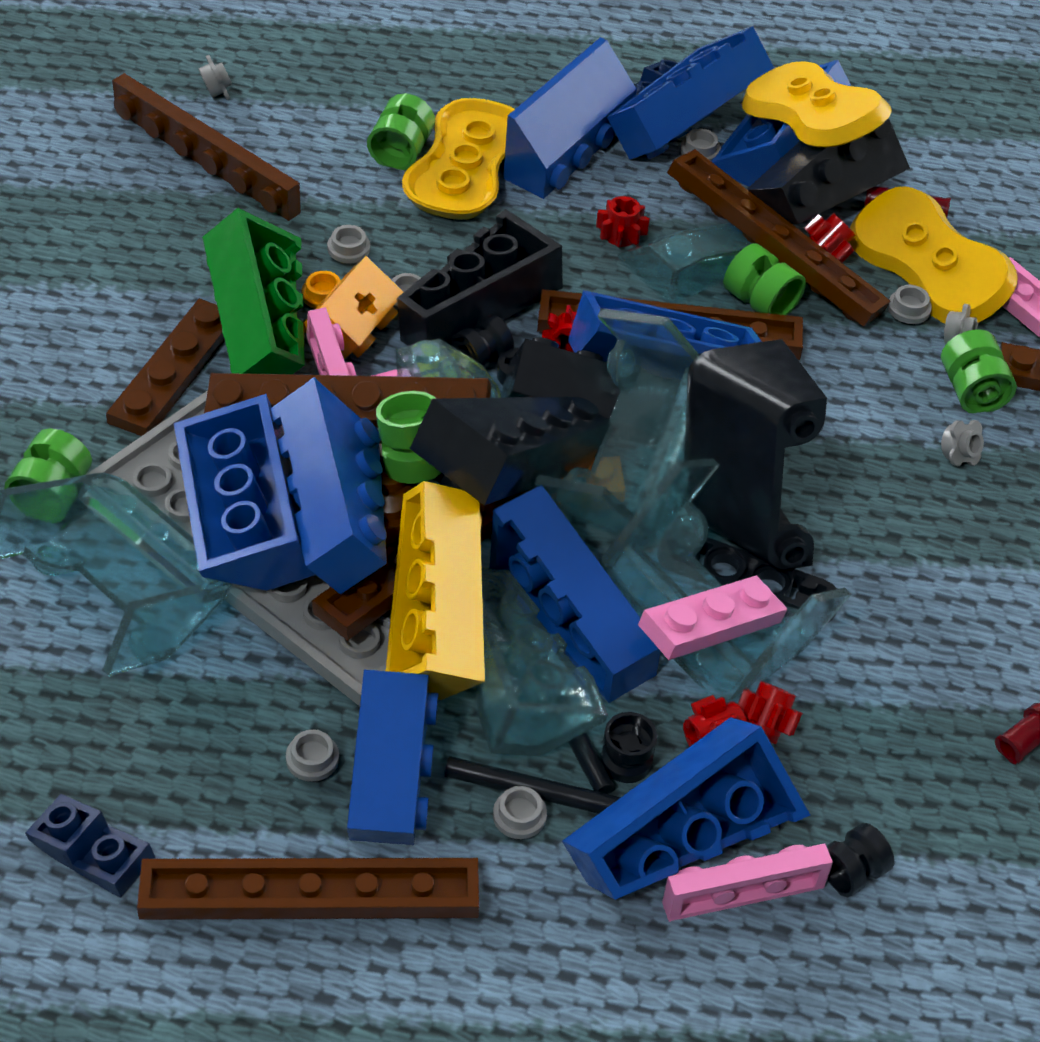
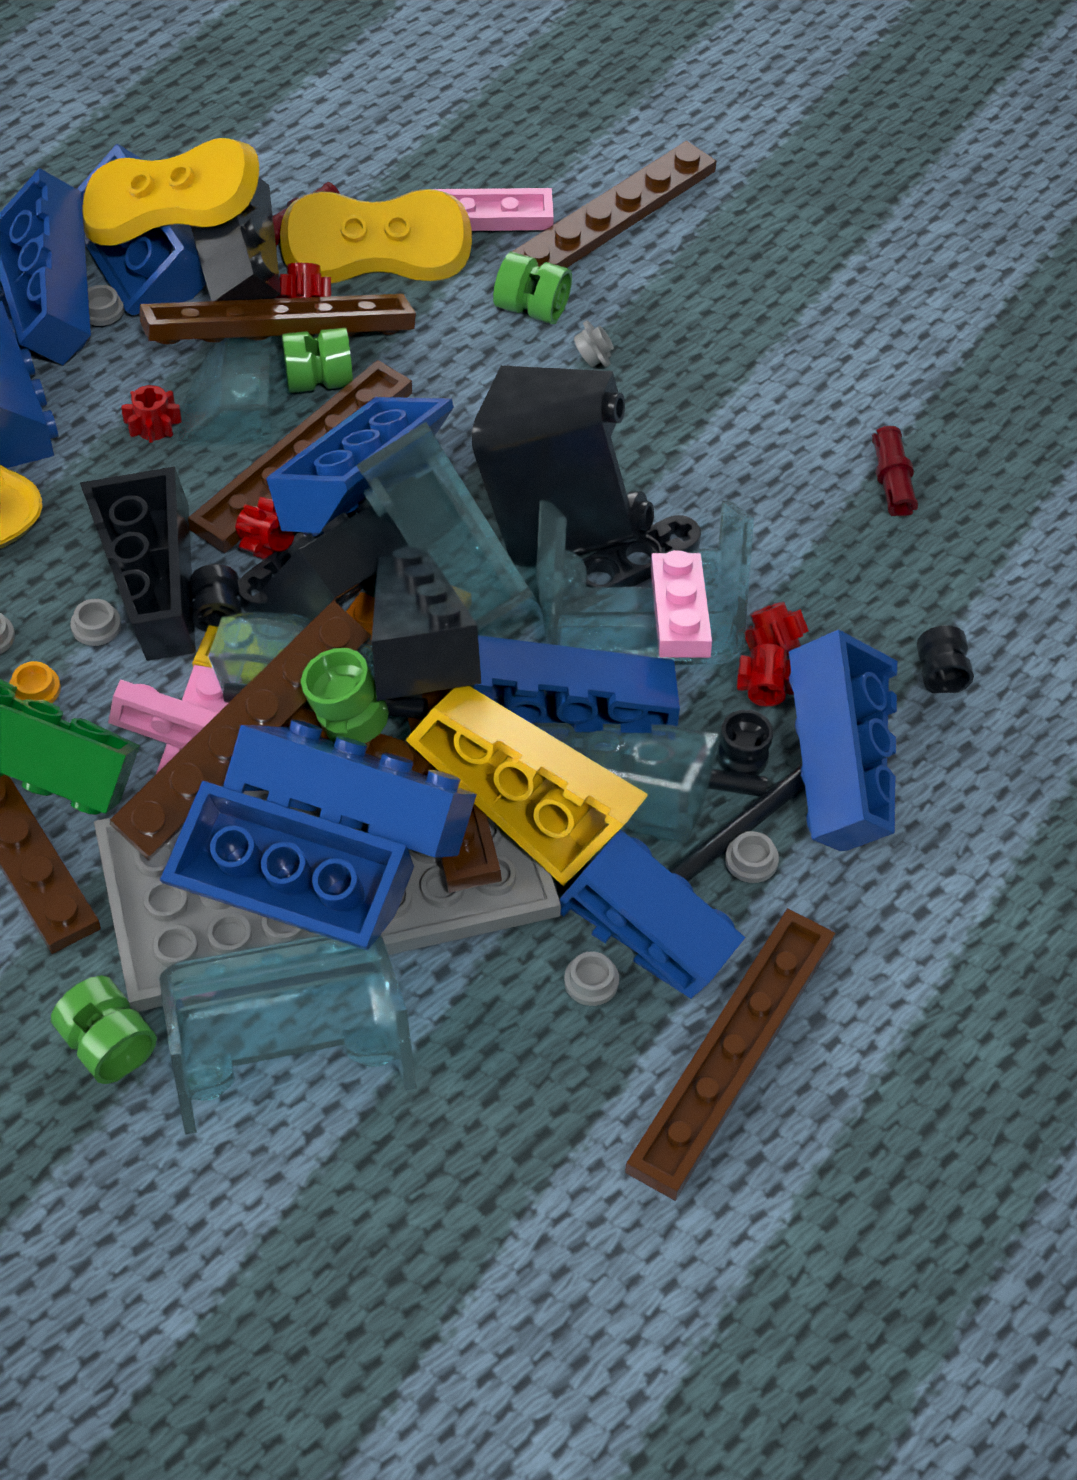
camera: 55 degrees left, 5 degrees up
dark blue slope [25,794,155,898] -> none
light orange brick [303,256,404,359] -> none
bright pink plate [662,843,833,921] -> none
light grey plate [888,285,932,324] -> none
light grey plate [944,303,978,345] -> none

